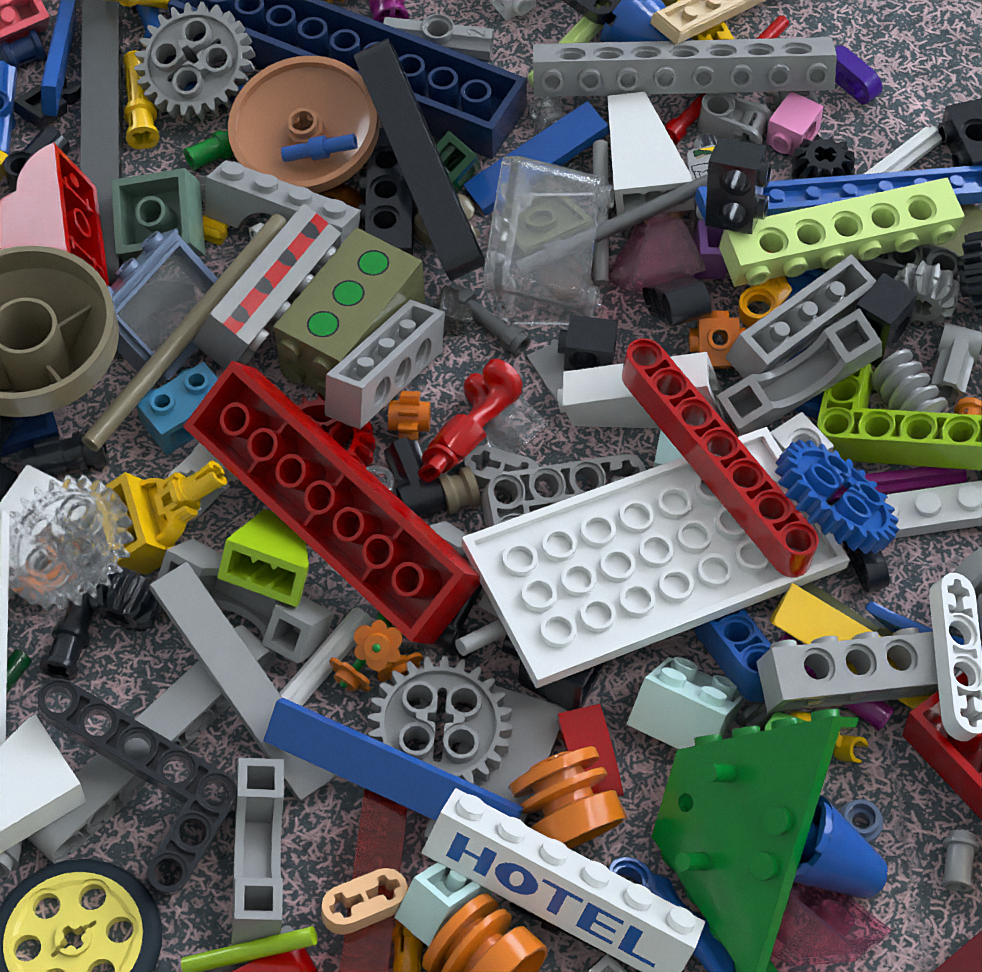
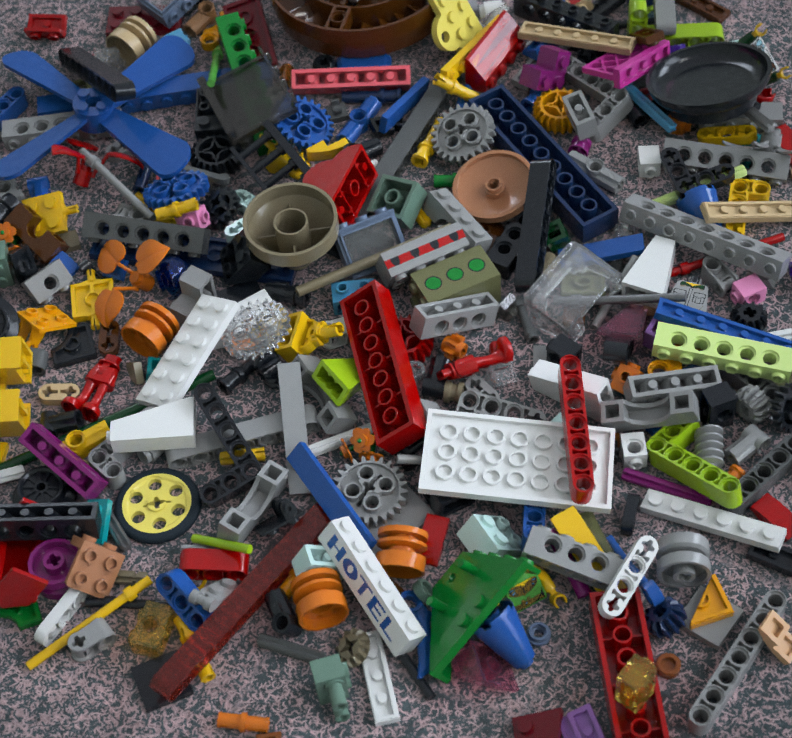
camera: 35 degrees right, 5 degrees down
blue bar [281,133,358,162] -> none
light nougat beam [321,868,407,935] -> none
black brick [705,137,772,235] -> none
blue gear [775,439,899,554] -> none
light grey pin [942,830,980,892] -> none
none -> yellow axle [219,447,266,465]
none -> black hinge [252,497,305,537]
none -> sand green tile [412,578,433,603]

